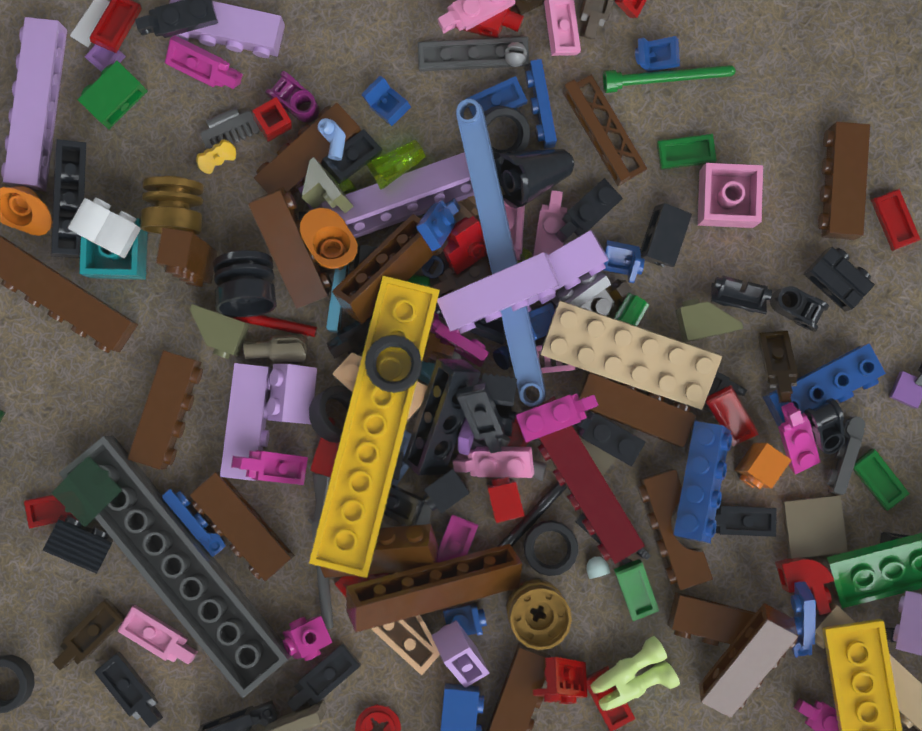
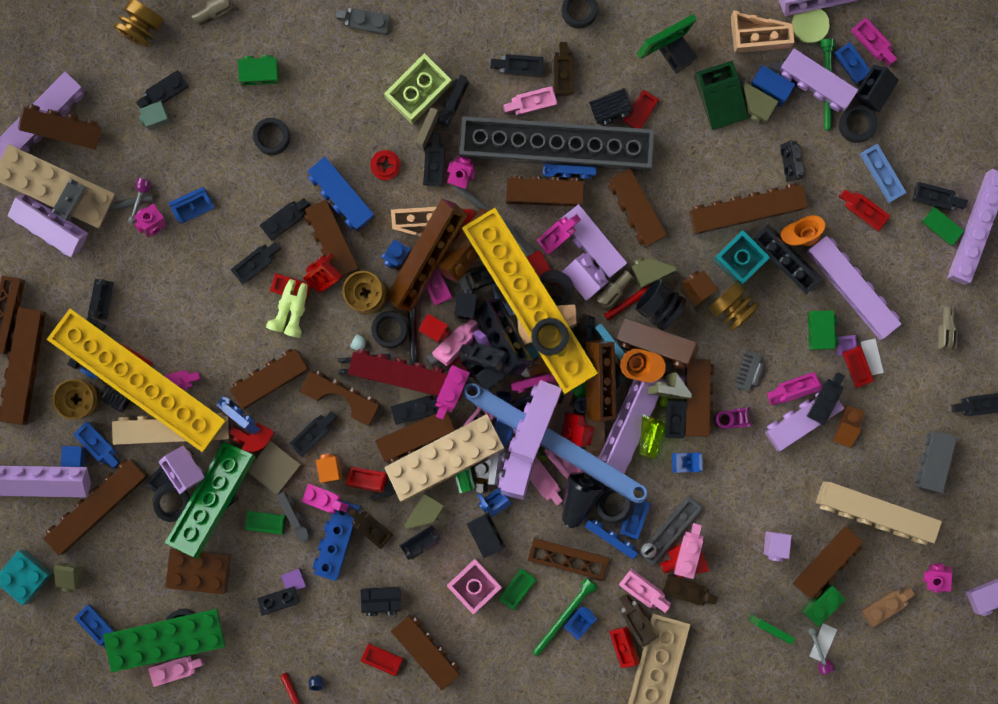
camera: 135 degrees right, 0 degrees up
clear green piece [51,456,122,527] -> none
white brick [68,197,141,259] -> none
yellow piece [196,139,237,174] -> none
red brick [252,97,292,142] -> none
light blue arm [318,118,346,161] -> none
blue hinge [416,198,460,251] -> none
lavender brick [431,621,489,688] -> none
black hinge [555,178,623,243] -> none
green tile [613,559,659,621] -> none
blue brick [674,421,732,544] -> none
brick [699,603,799,718] -> none
black piece [770,286,829,332] -> none
black piece [804,398,845,454] -> none

